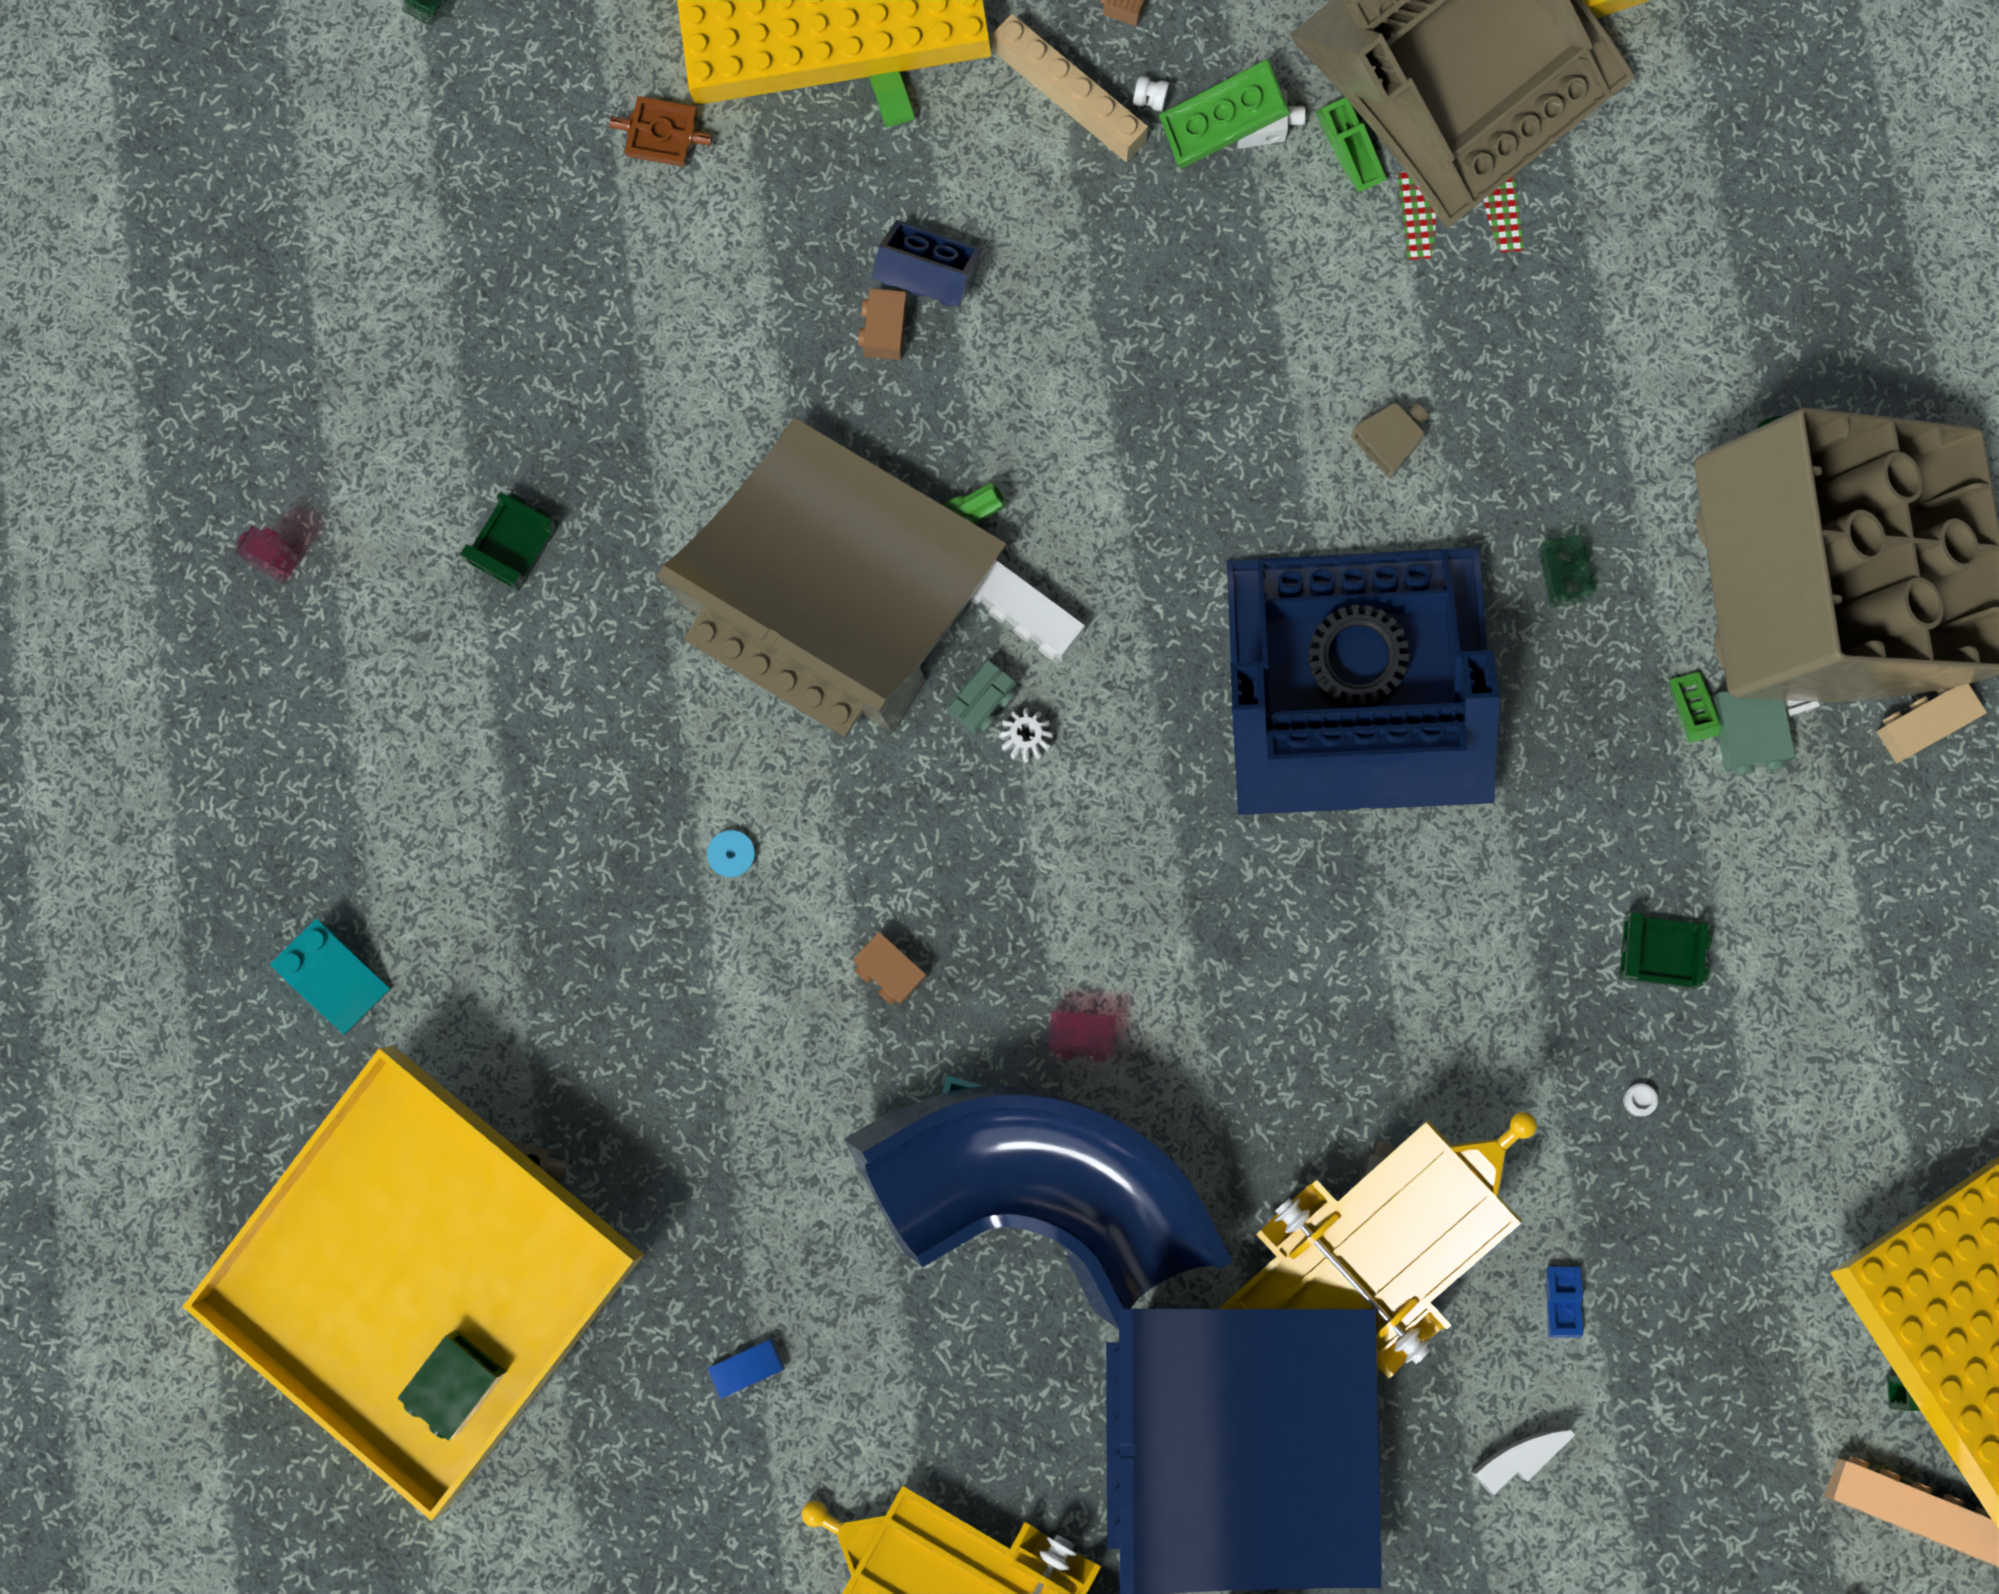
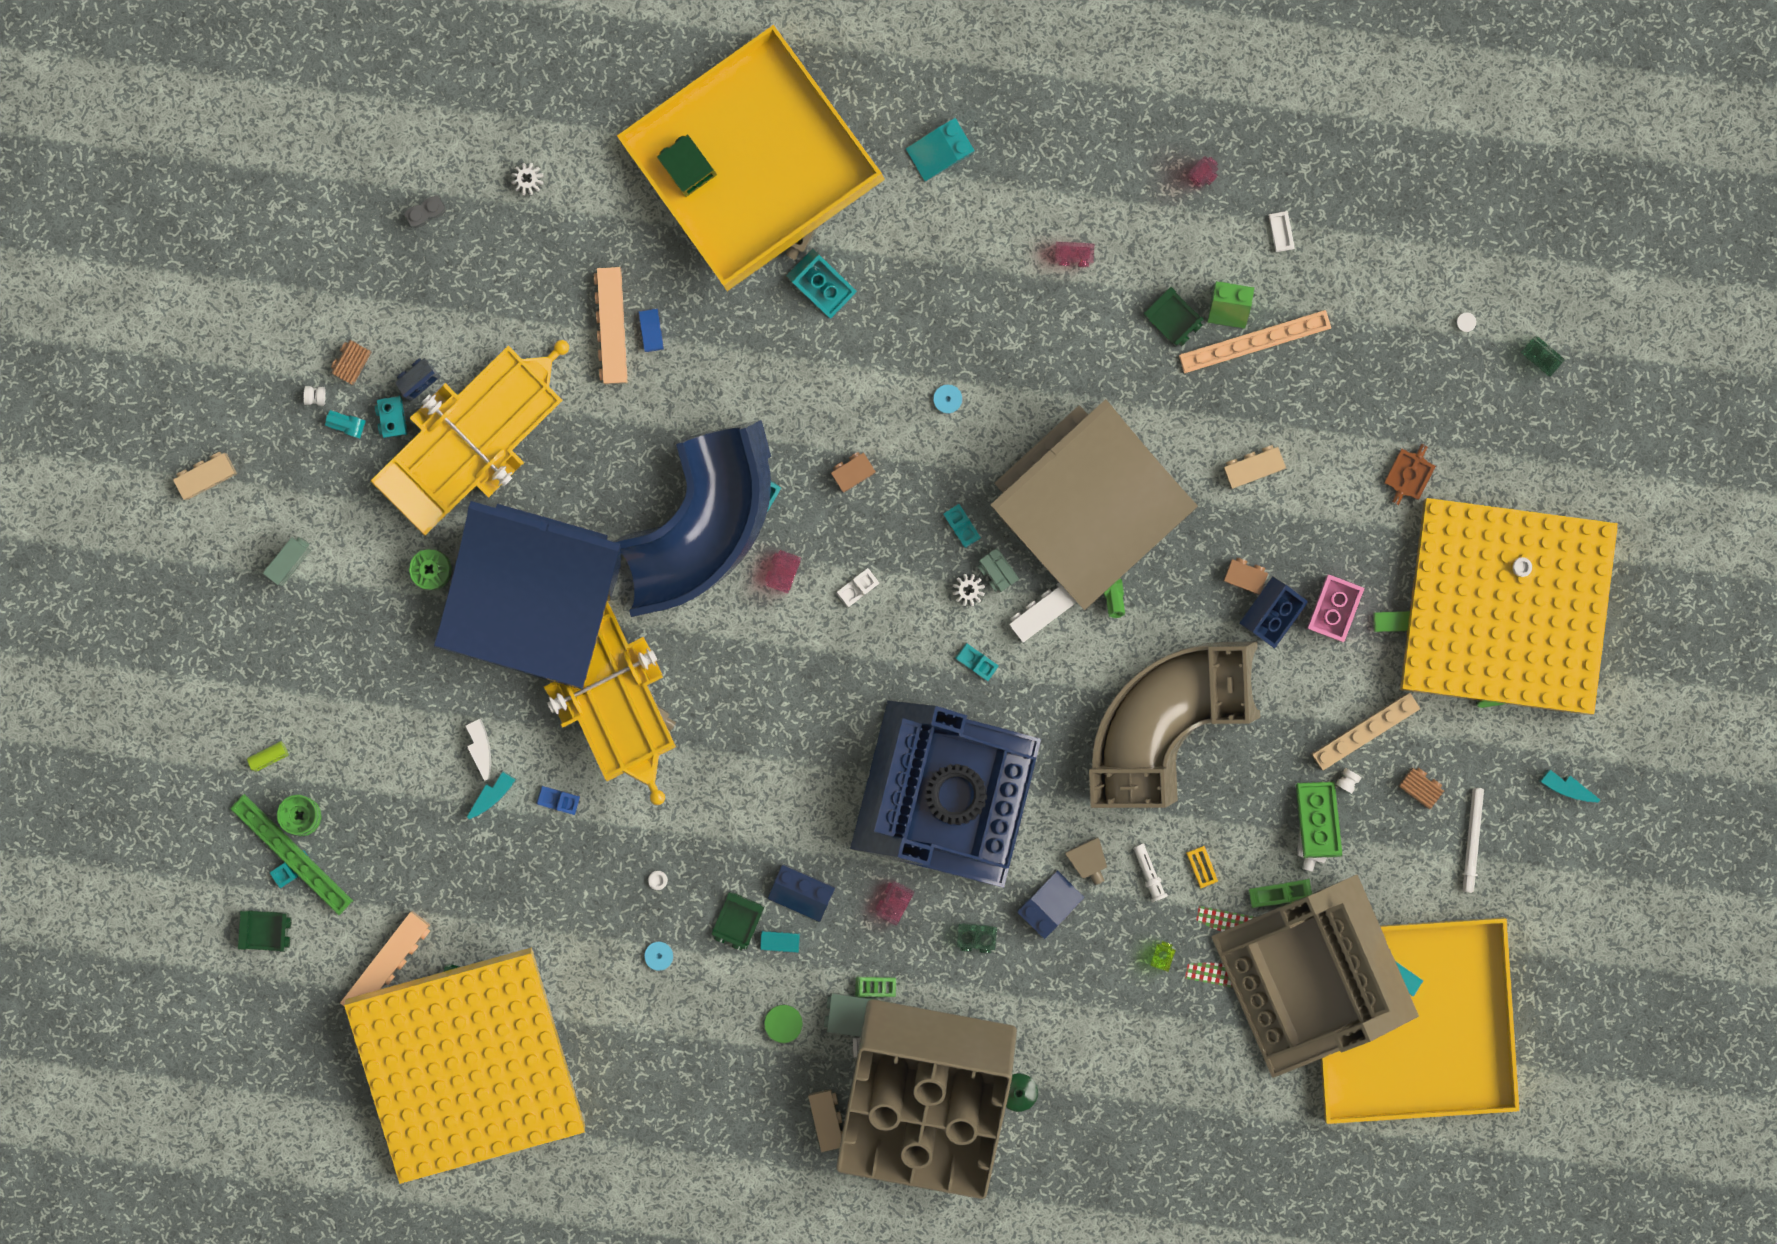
camera: 100 degrees right, 10 degrees up
none -> teal slope [466,771,517,819]
none -> light nougat brick [594,267,628,384]
none -> medium azure piece [645,942,673,971]
none -> teal slope [760,930,800,953]
none -> bright green tile [765,1005,803,1043]
none -> dark blue slope [768,864,835,922]
none -> teal slope [786,248,857,319]
none -> white slope [836,568,879,608]
none -> clear pink brick [875,881,915,926]
none -> teal slope [943,504,981,548]
none -> teal slope [955,643,999,681]
none -> slope [1017,870,1085,939]
none -> clear pink brick [1055,242,1095,267]
none -> dark tan piece [1089,641,1261,808]
none -> white pin [1133,844,1168,902]
none -> clear neon green brick [1149,941,1176,972]
none -> light nougat tile [1179,310,1331,374]
none -> yellow tile [1186,846,1218,889]
none -> bright green slope [1207,281,1255,329]
none -> tan brick [1223,445,1286,489]
none -> white tile [1268,211,1295,253]
none -> bright pink brick [1306,574,1364,642]
none -> white tile [1456,313,1476,332]

